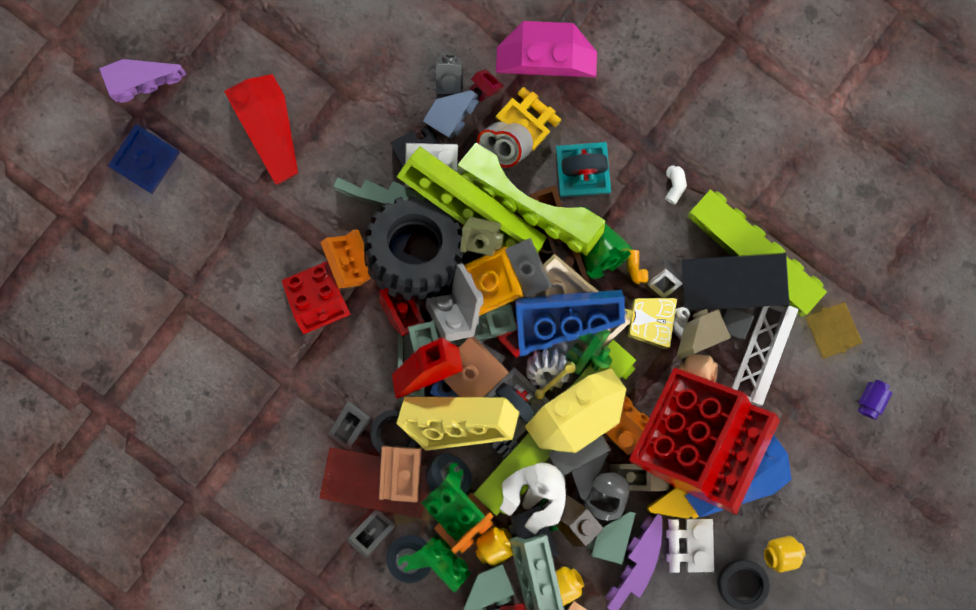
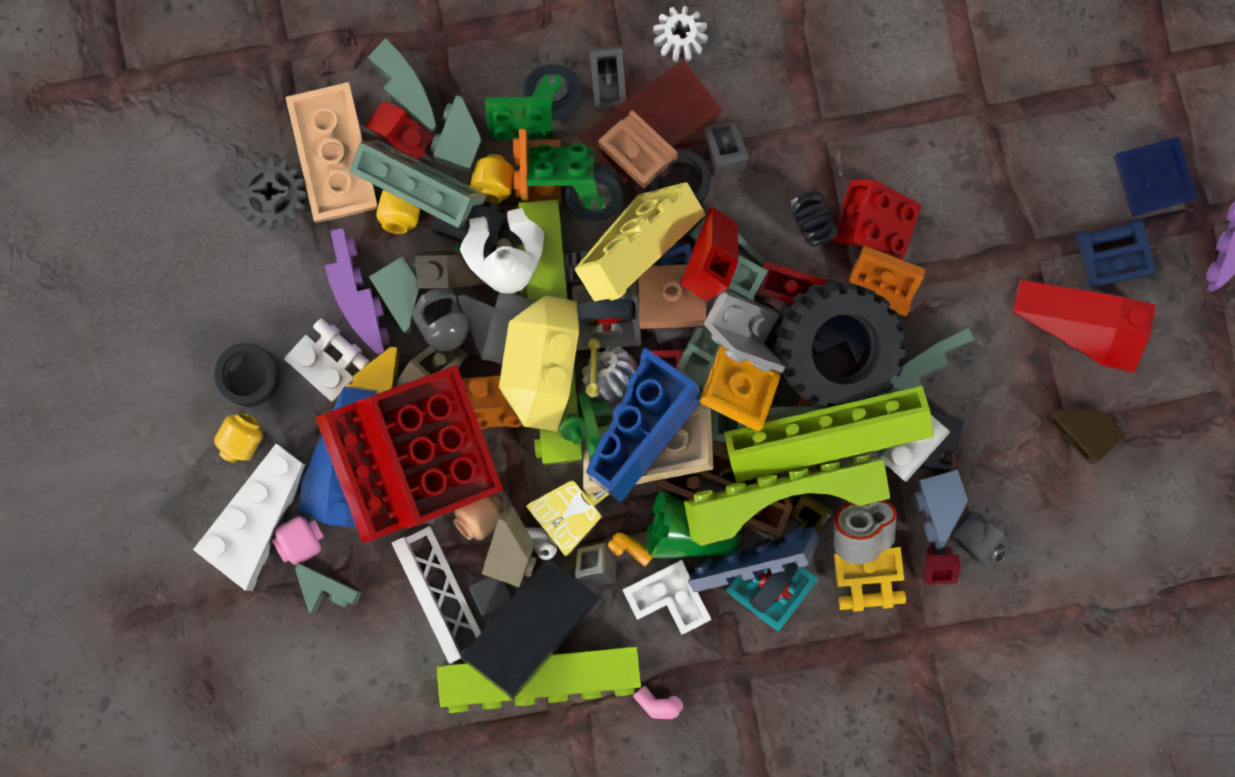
camera: 135 degrees right, 0 degrees up
olive brick [460,217,503,256] -> none
dark pink wedge [496,21,597,77] -> none
dark grey plate [505,238,552,298] -> none
white arm [665,165,687,205] -> none
clear yellow piece [805,302,863,359] -> none
dark purple brick [857,380,893,420] -> none
none -> white wedge [193,444,308,591]
none -> bright pink head [272,516,324,565]
none -> sand green slope [295,563,362,614]
none -> white plate [623,560,711,635]
none -> bright pink arm [633,685,683,720]
none -> white gear [653,6,708,62]
none -> dark blue wing [688,527,820,593]
none -> dark brown slope [774,494,833,540]
none -> black gear [790,189,838,247]
none -> dark brown slope [1045,409,1126,465]
none -> dark blue plate [1076,218,1157,289]

